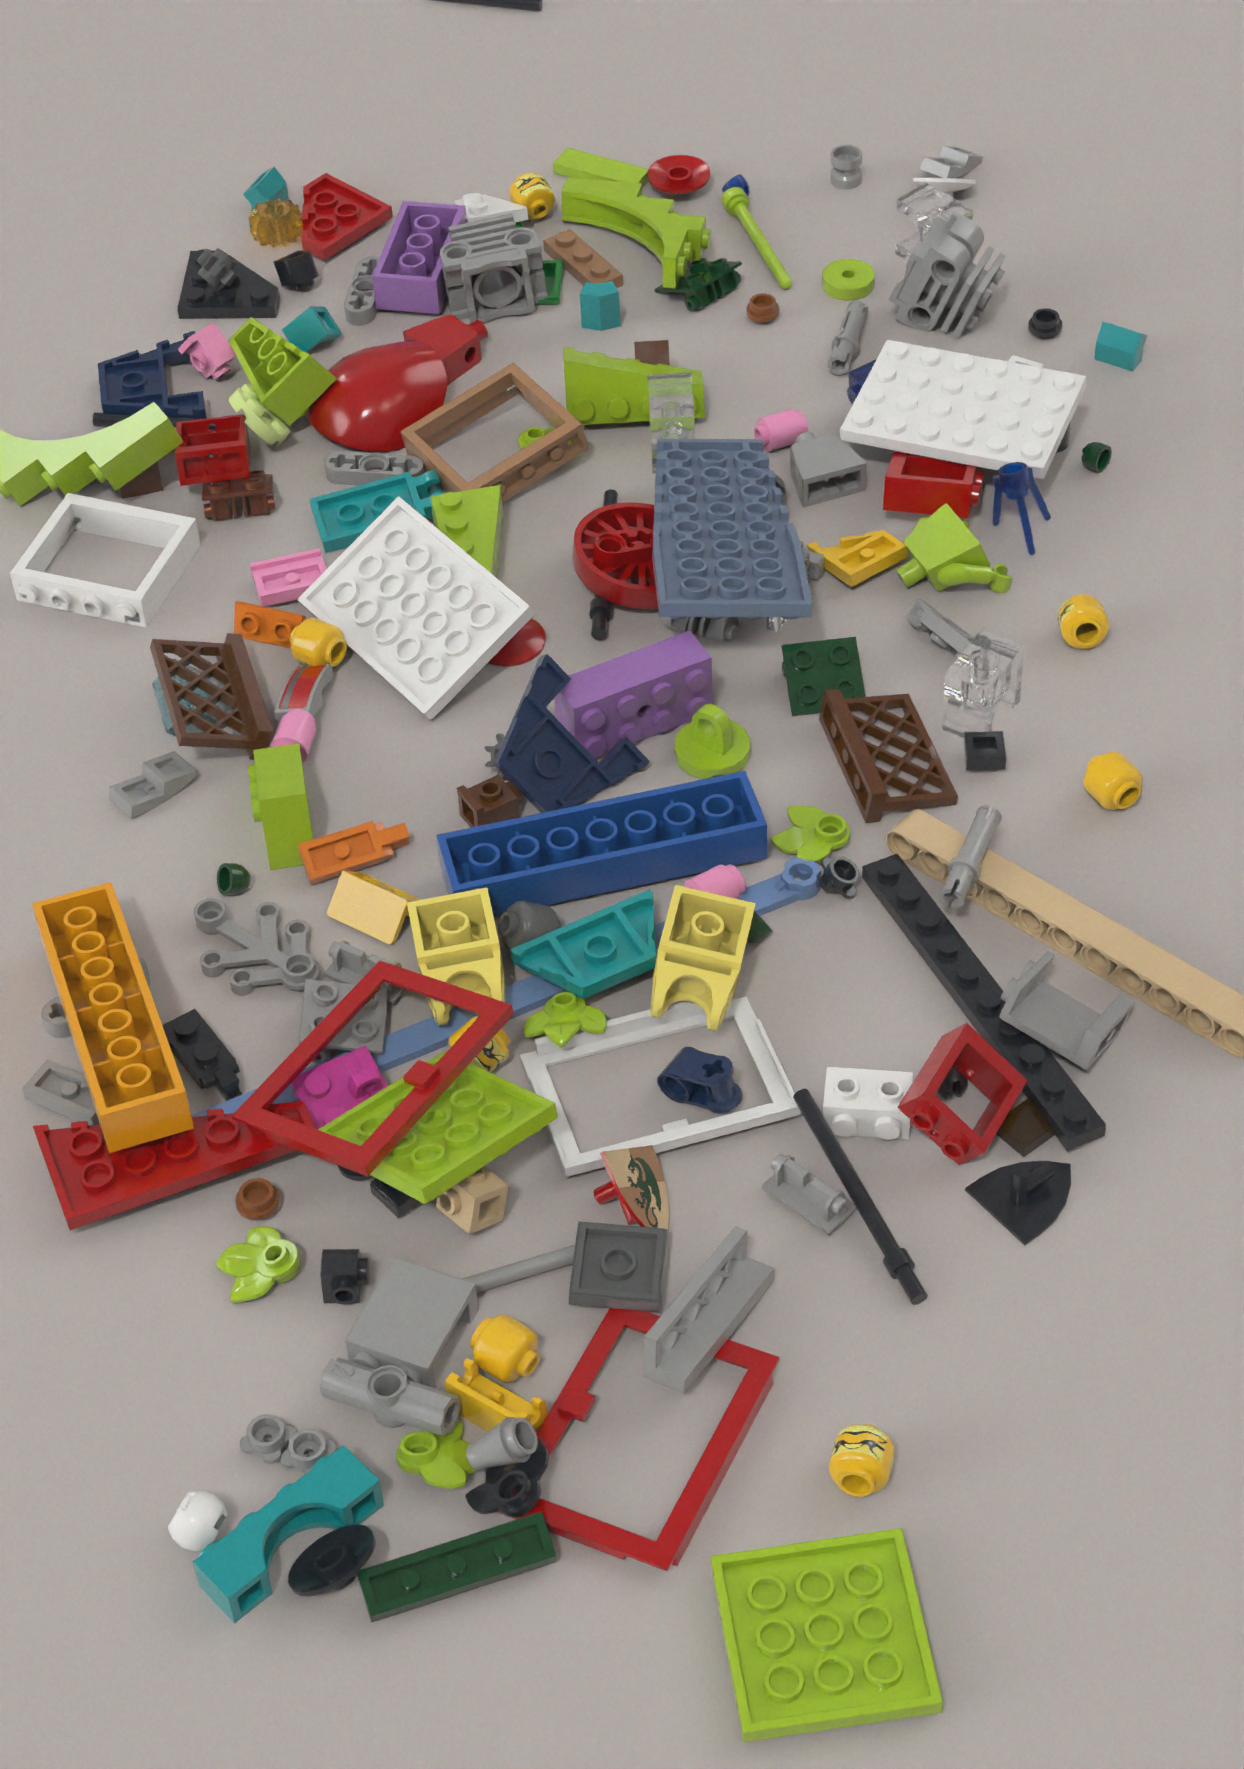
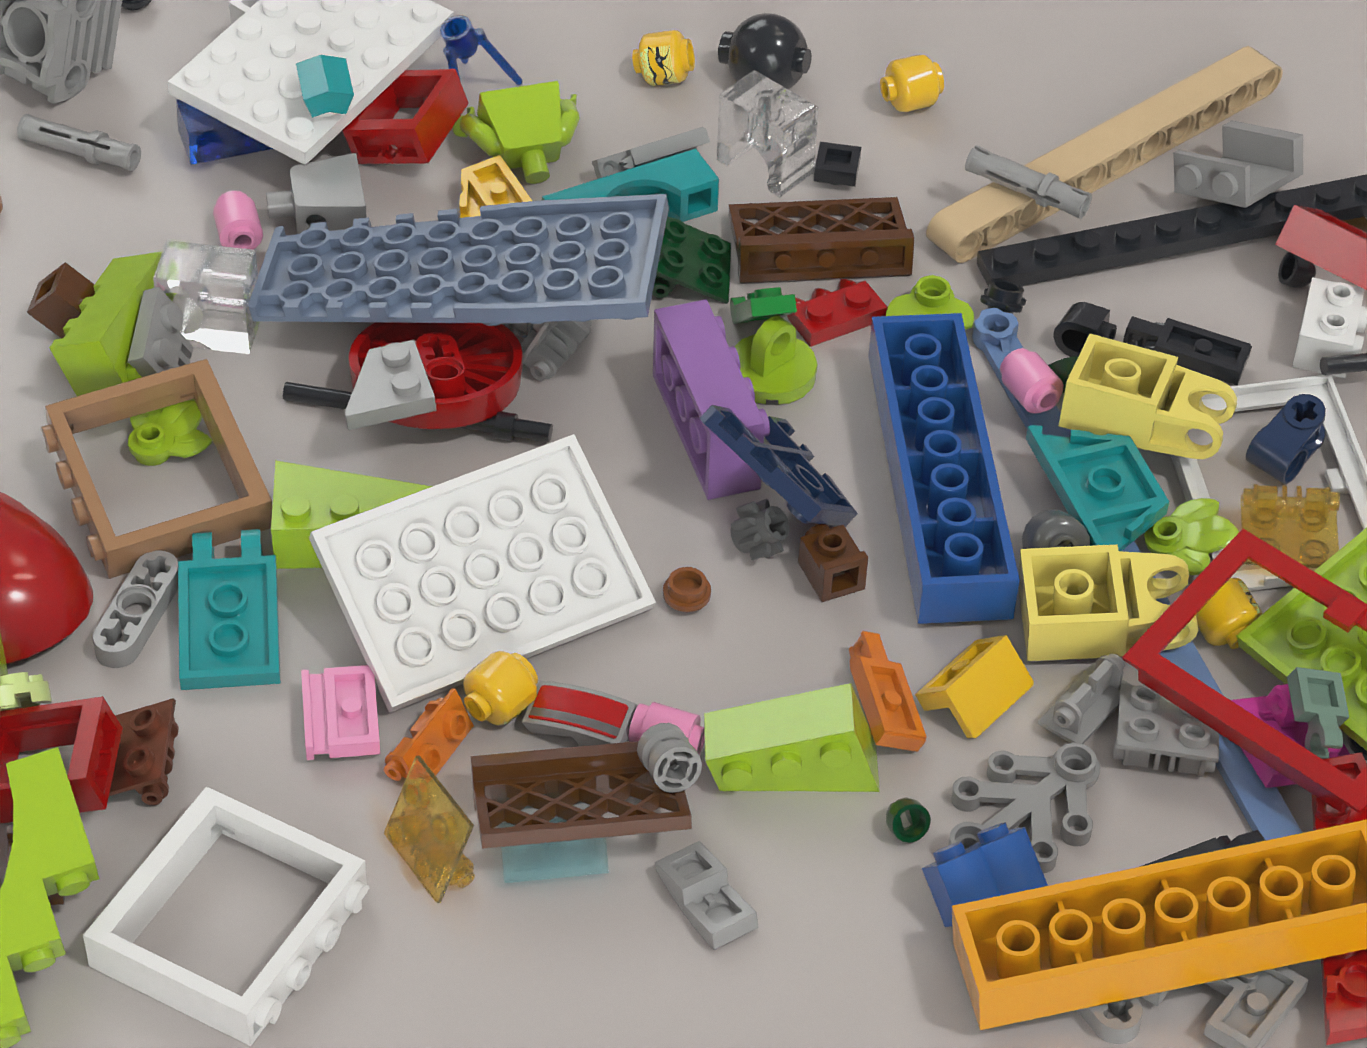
camera: 85 degrees left, 0 degrees up
none -> light grey hinge [128,287,193,377]
none -> teal piece [296,55,354,118]
none -> light grey wing [345,340,437,430]
none -> clear yellow hinge [384,756,475,903]
none -> teal arch [542,148,719,222]
none -> light grey wheel [637,723,702,792]
none -> dark orange plate [663,567,711,612]
none -> black brick [718,13,812,95]
none -> green plate [730,287,797,324]
none -> red plate [787,279,888,347]
none -> blue brick [922,822,1048,927]
none -> black plate [1053,302,1117,357]
none -> black hinge [1123,316,1252,386]
none -> clear yellow hinge [1240,484,1340,568]
none -> sand green plate [1287,667,1349,759]

